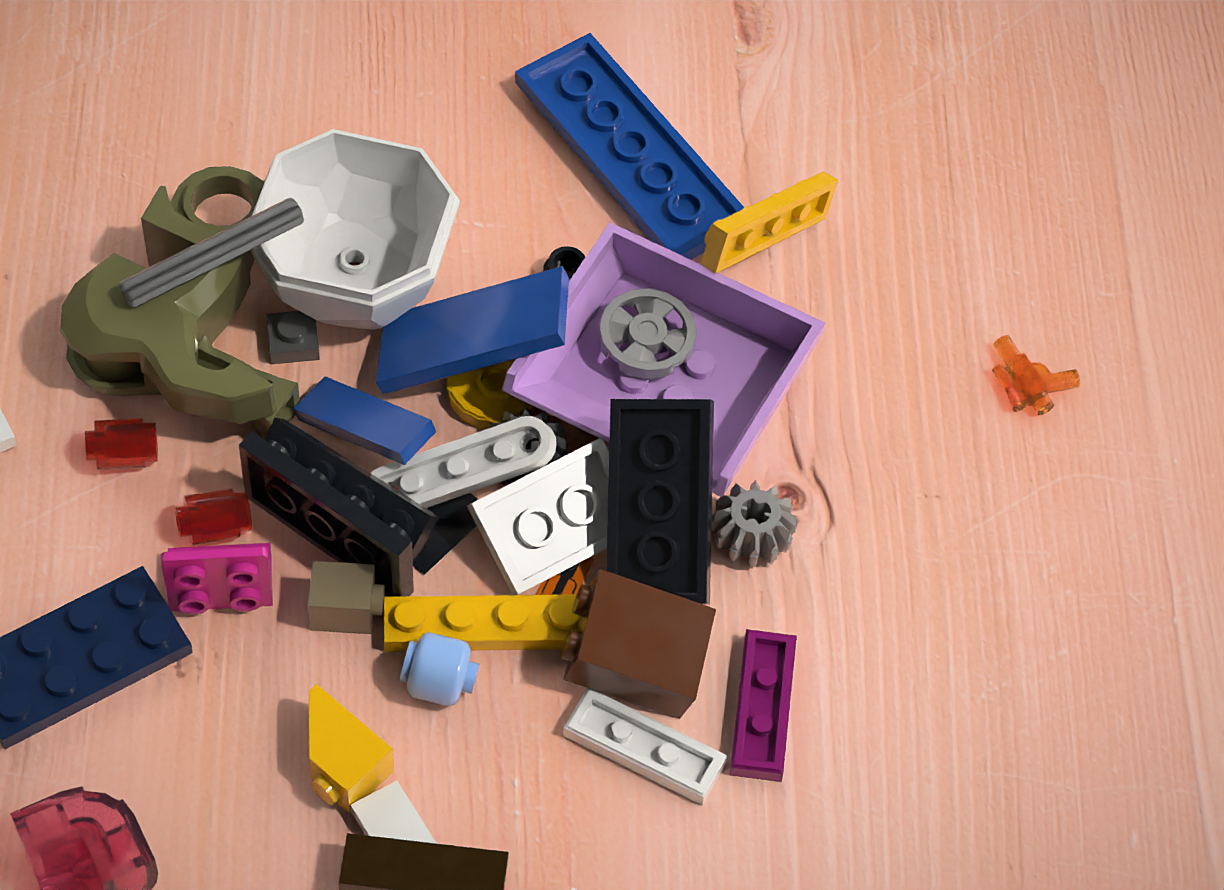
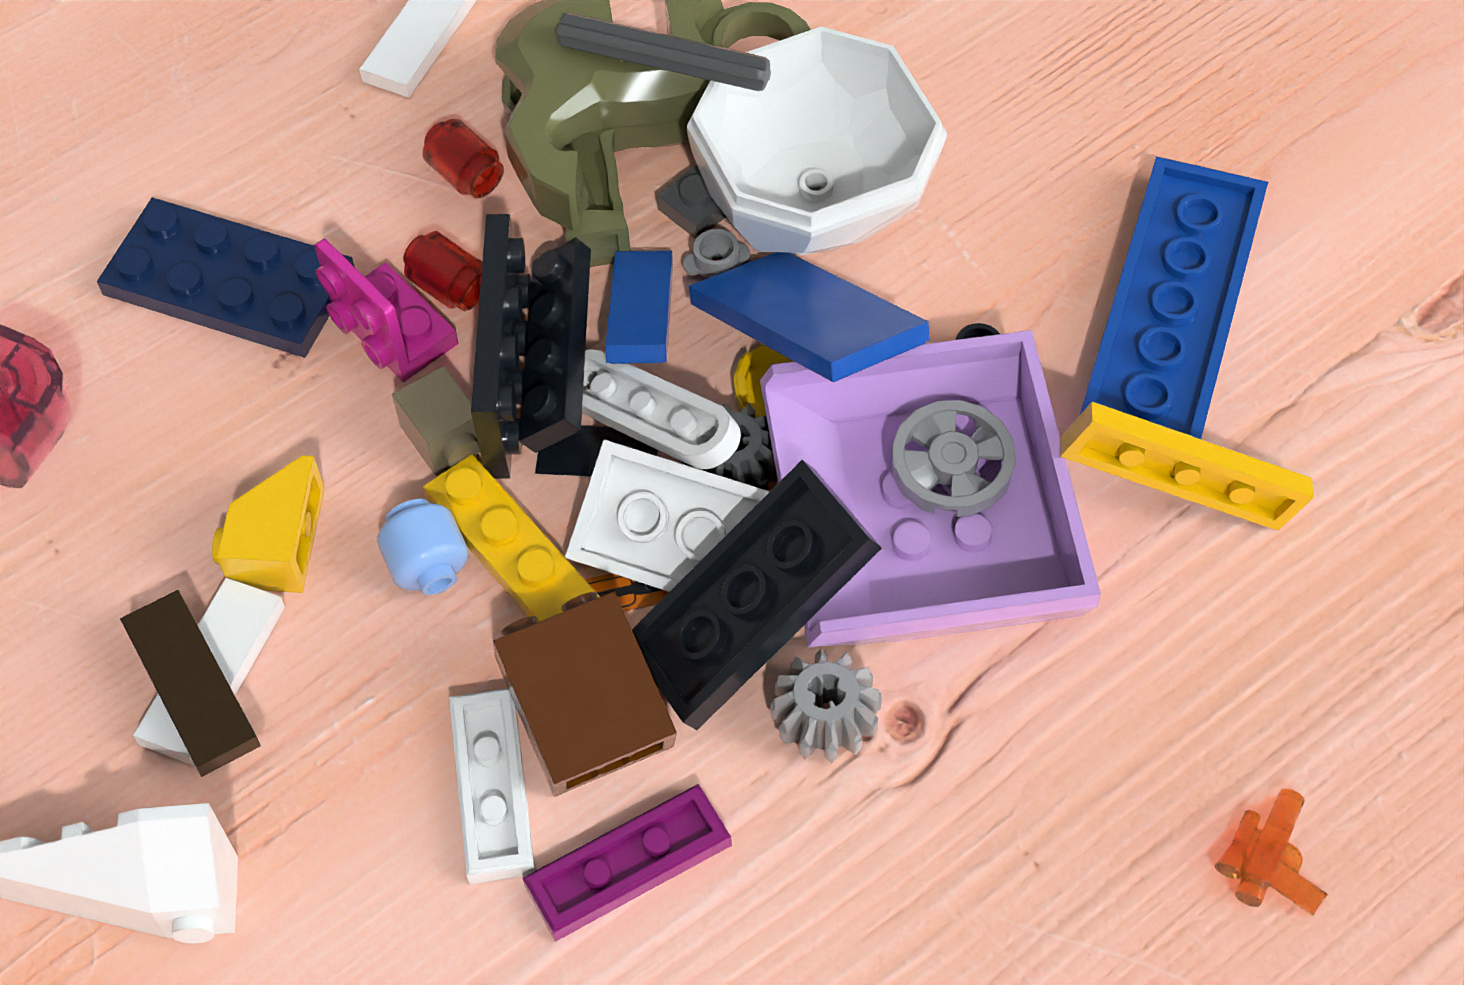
camera: 60 degrees right, 0 degrees up
none -> light grey plate [683,229,751,279]

